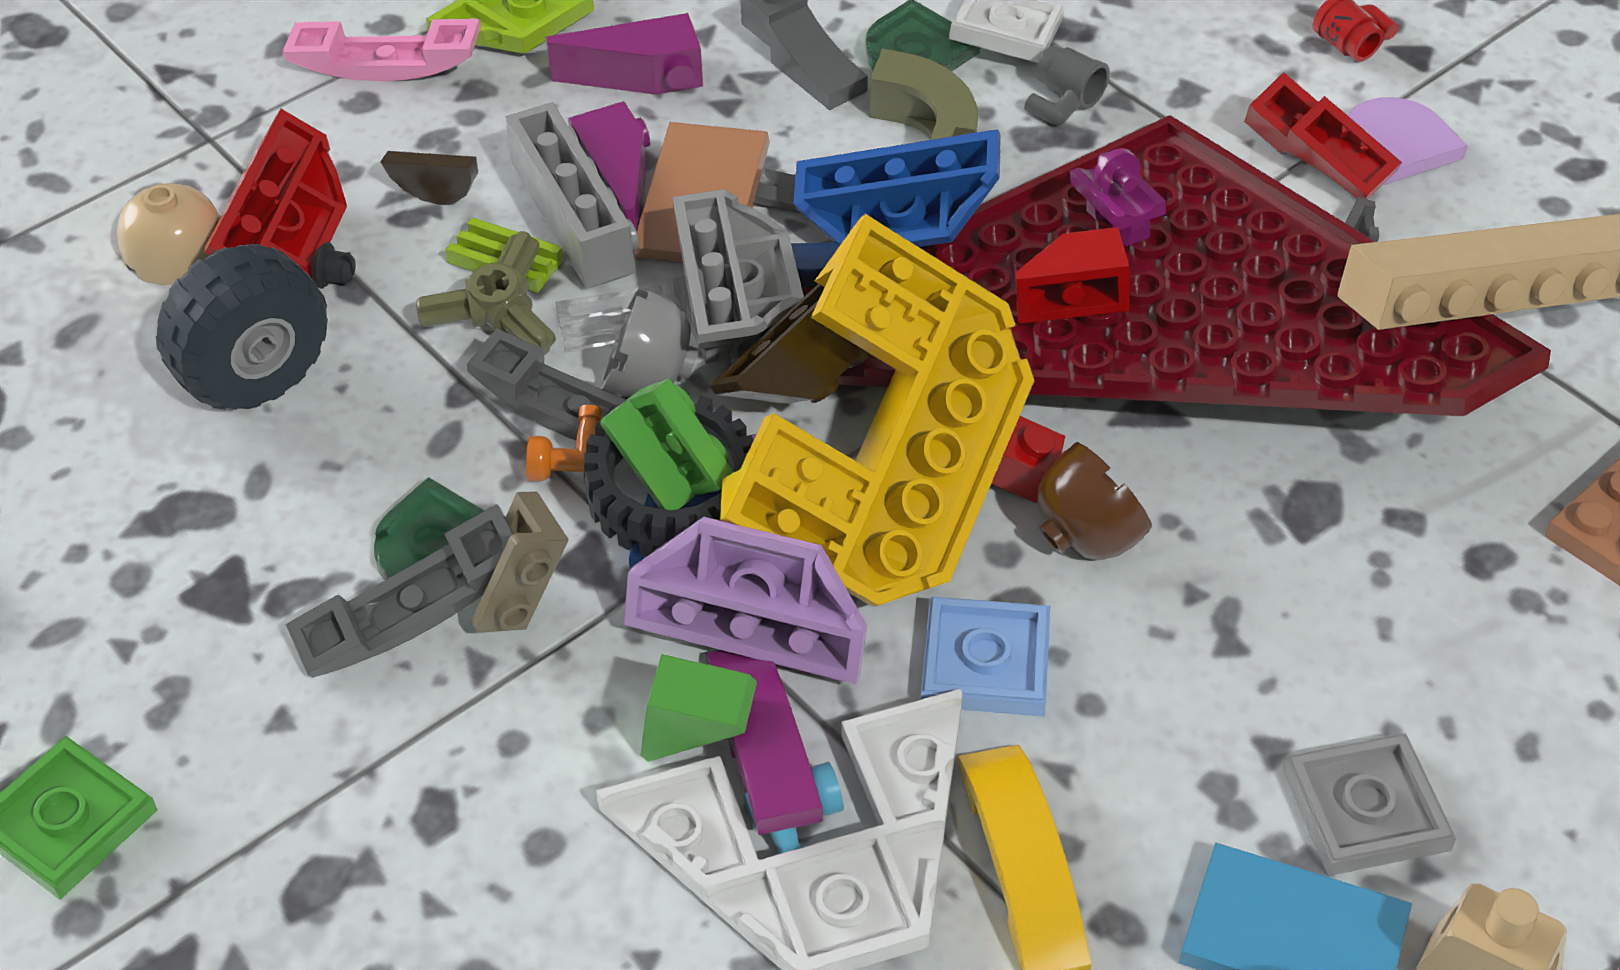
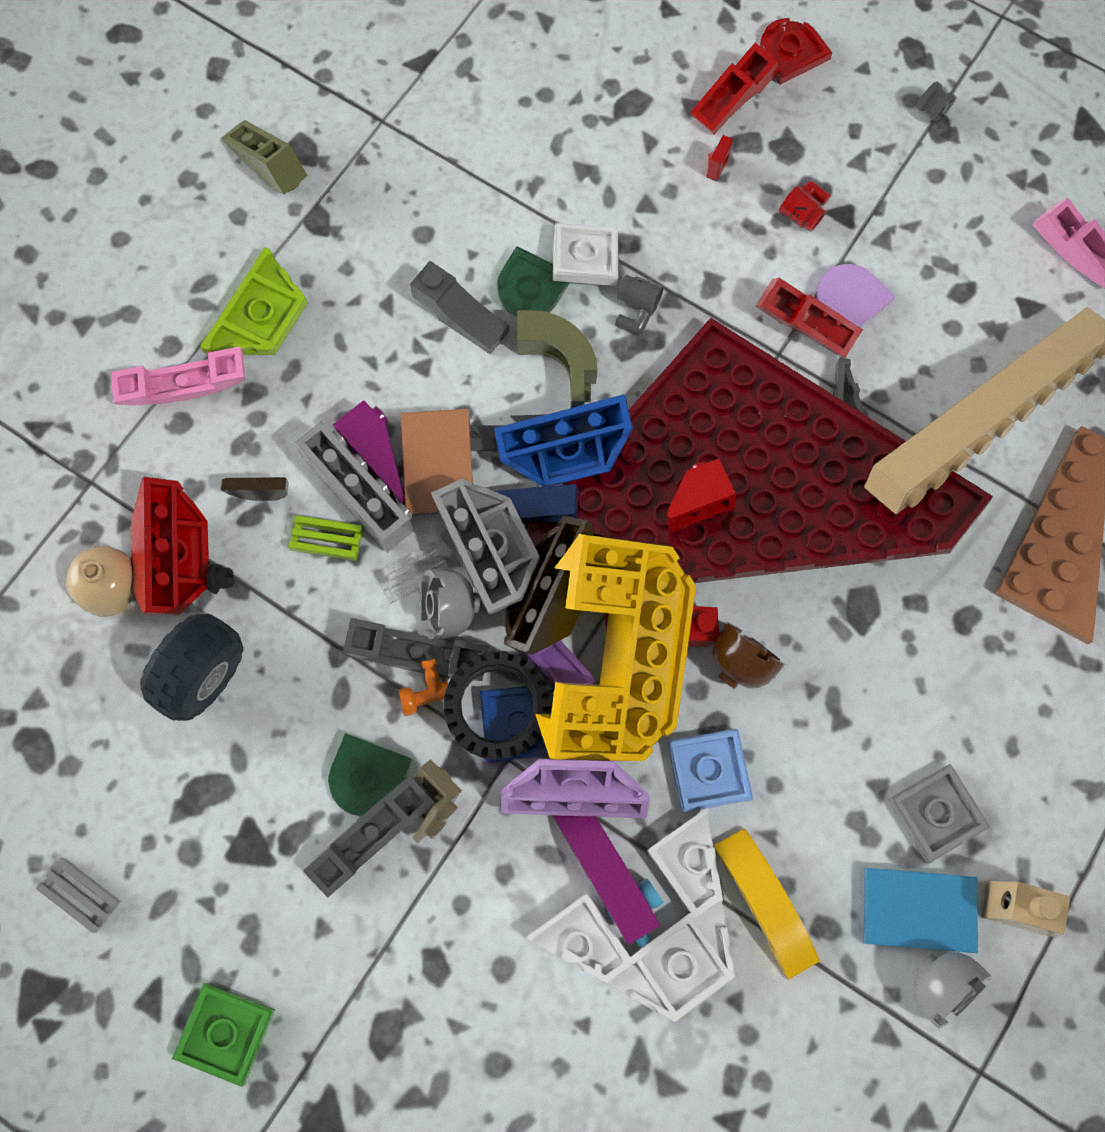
camera: 20 degrees left, 25 degrees up
olive bush [416,231,556,355] -> none
magenta slope [546,13,703,95] -> none
bright green bracket [601,378,734,510] -> none
bright green slope [640,654,757,762] -> none
magenta hips [1070,148,1166,246] -> none

